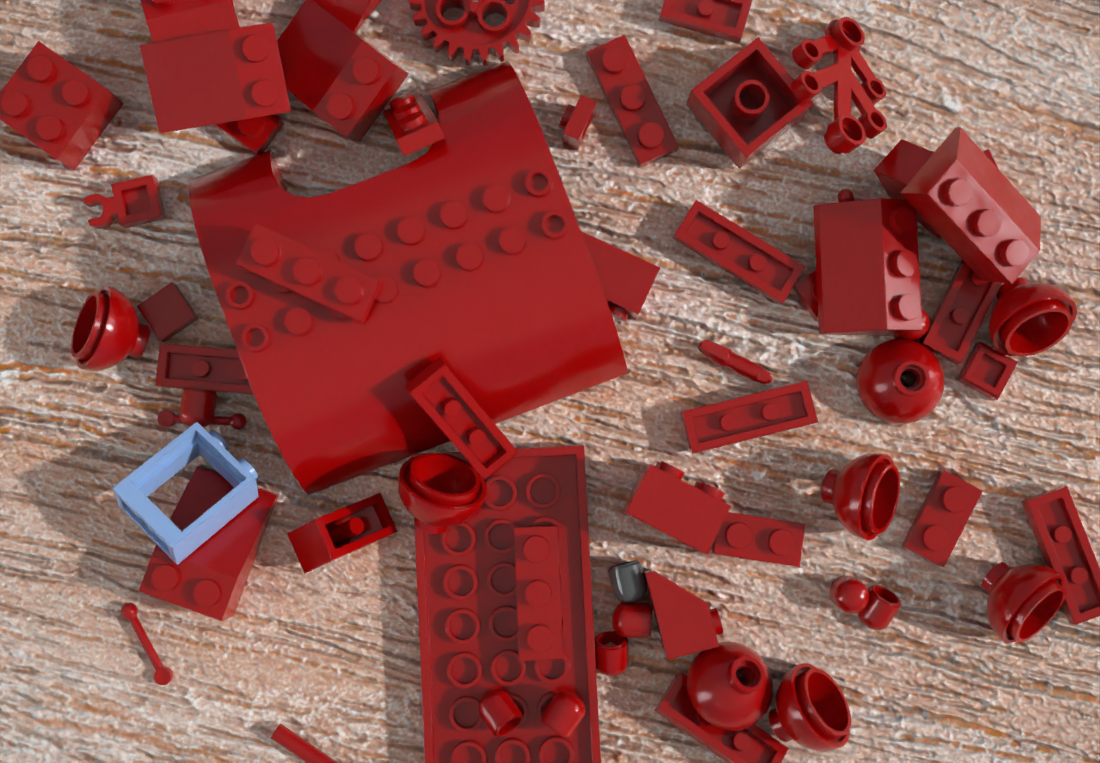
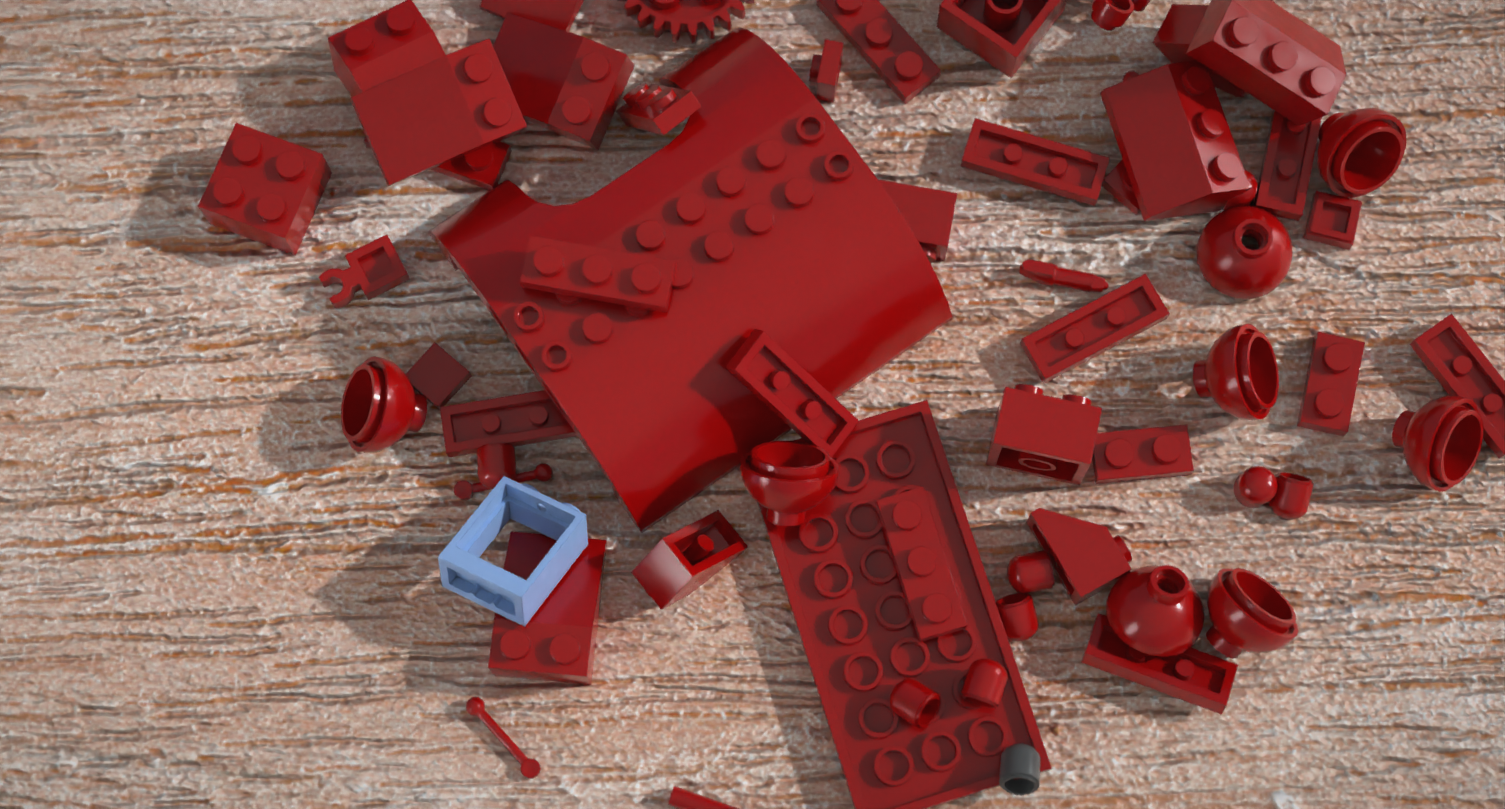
camera: 15 degrees left, 10 degrees down
dark grey piece [607,560,647,603] -> none

